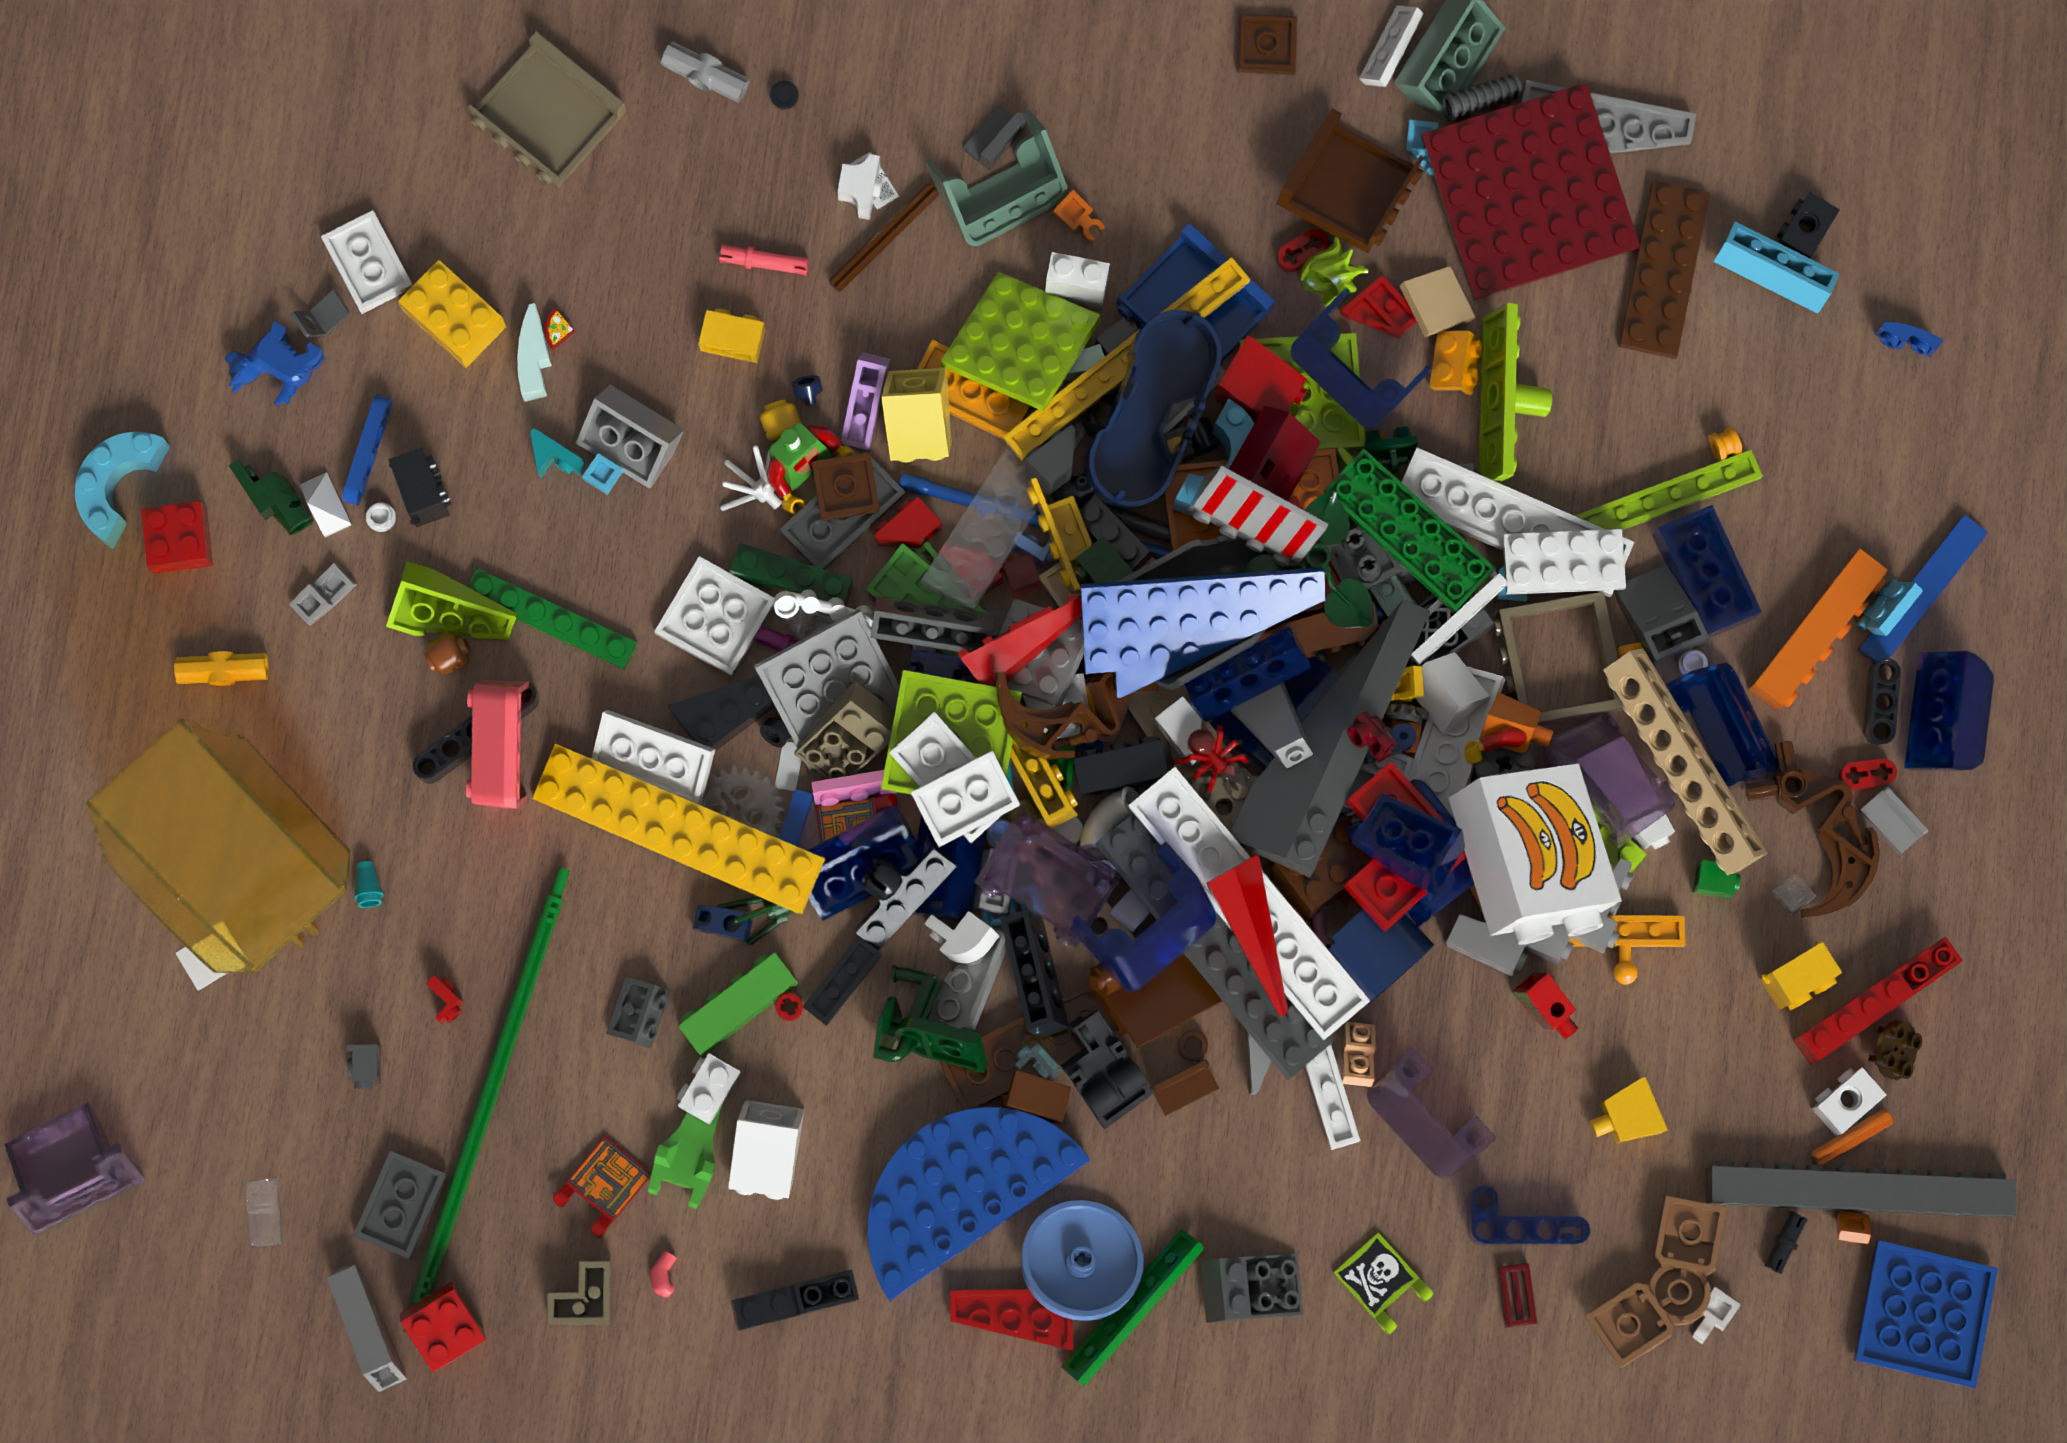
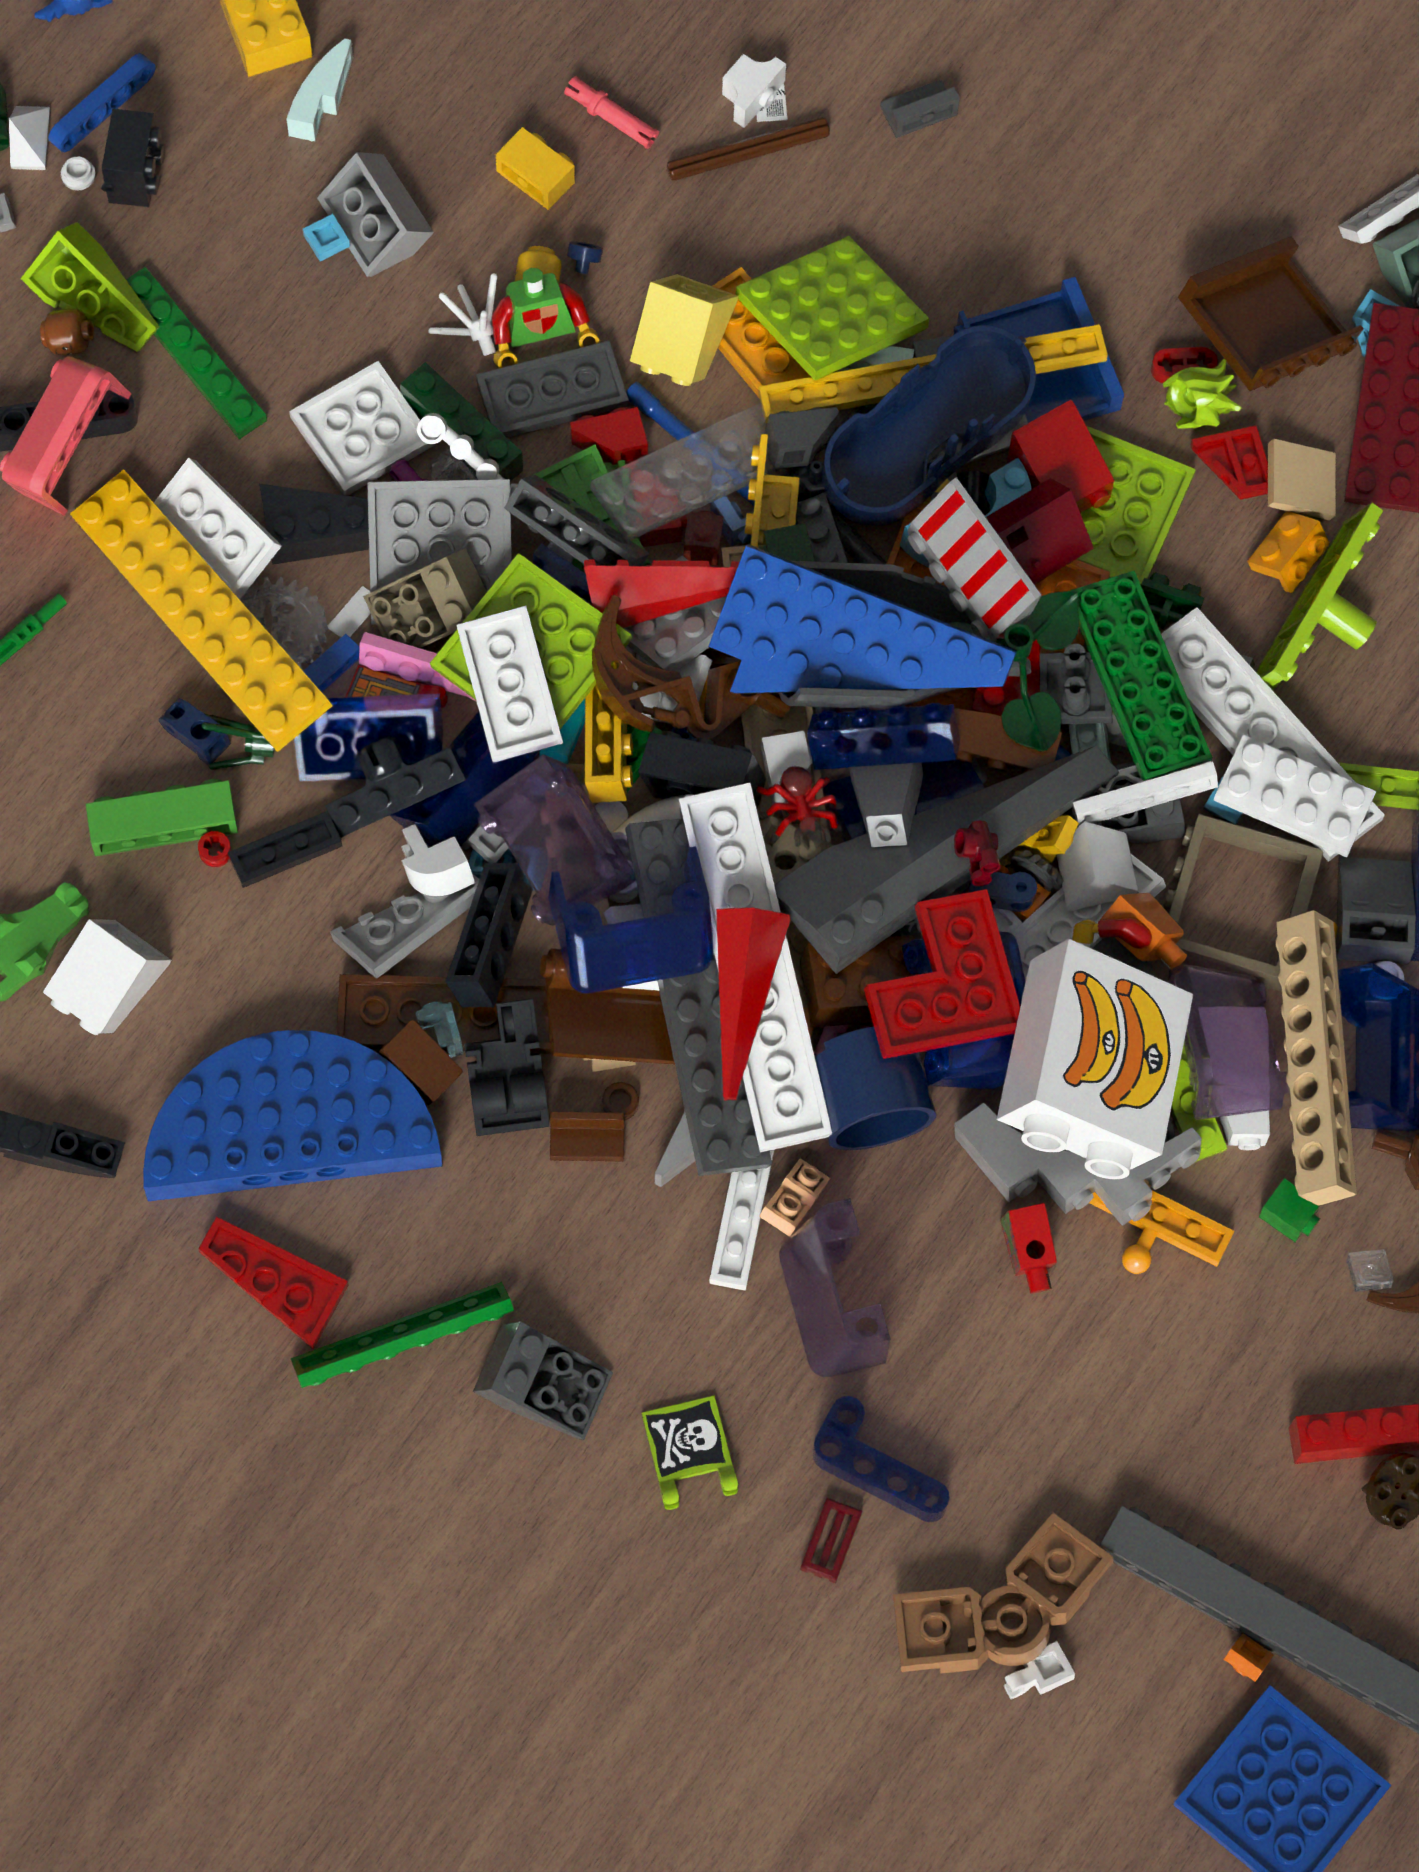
camera: 30 degrees right, 10 degrees down
teal slope [530,428,585,478] -> none
tile [545,308,575,351] -> none
dark grey bracket [606,976,669,1048] -> none
white bracket [677,1053,741,1125] -> none
black tile [760,717,791,748] -> none
reddish brown plate [812,453,880,521] -> none
lavender slope [841,352,891,450] -> none
dark green plate [873,965,988,1073] -> none
white plate [911,751,1020,847] -> none
sand green windscreen [926,109,1068,246] -> none
medium blue dish [1021,1200,1144,1320] -> none
white brick [1045,252,1110,311] -> none
orange plate [1052,190,1105,242] -> none
reddish brown tile [1237,14,1297,75] -> none
clear blue windscreen [1291,288,1432,428] -> none
clear blue slope [1352,793,1465,895] -> none
yellow torso [1589,1077,1668,1143] -> none
yellow brick [1760,941,1842,1011] -> none
black pin [1764,1211,1808,1274] -> none
white brick [1811,1067,1886,1136] -> none
orange axle [1811,1109,1894,1165] -> none

